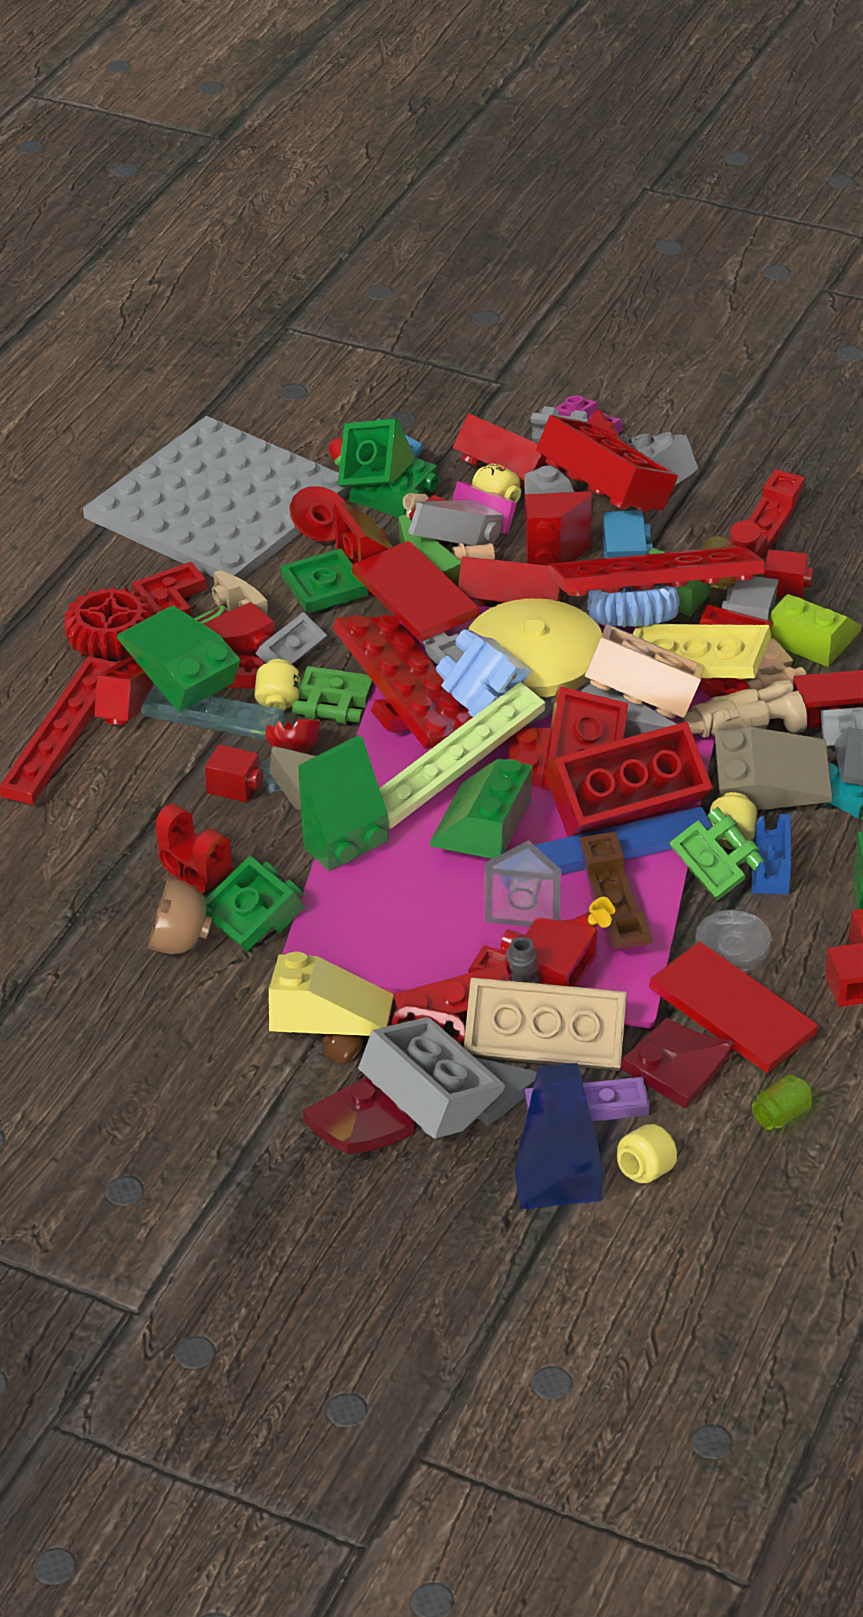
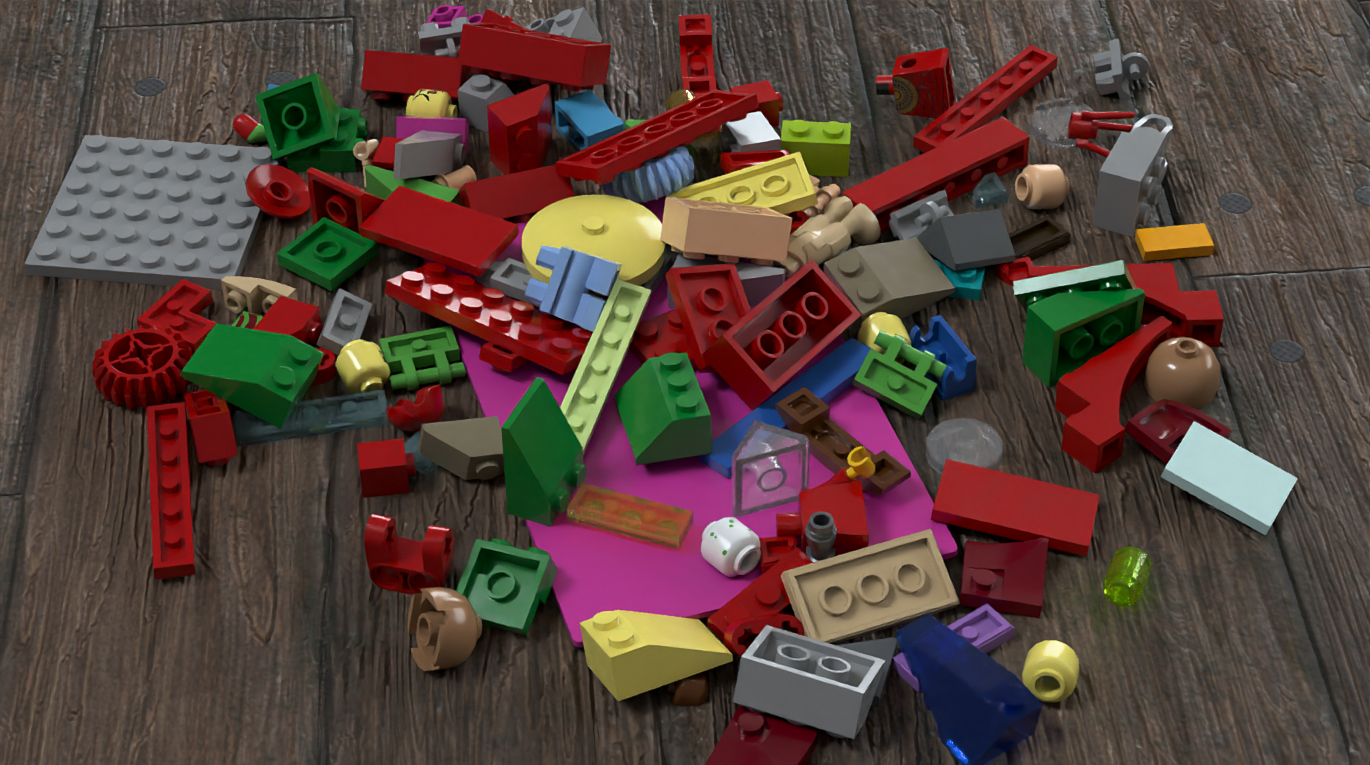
camera: 30 degrees left, 0 degrees up
red piece [730,520,761,554] -> none
none -> clear yellow plate [567,483,693,549]
none -> white head [701,517,761,577]

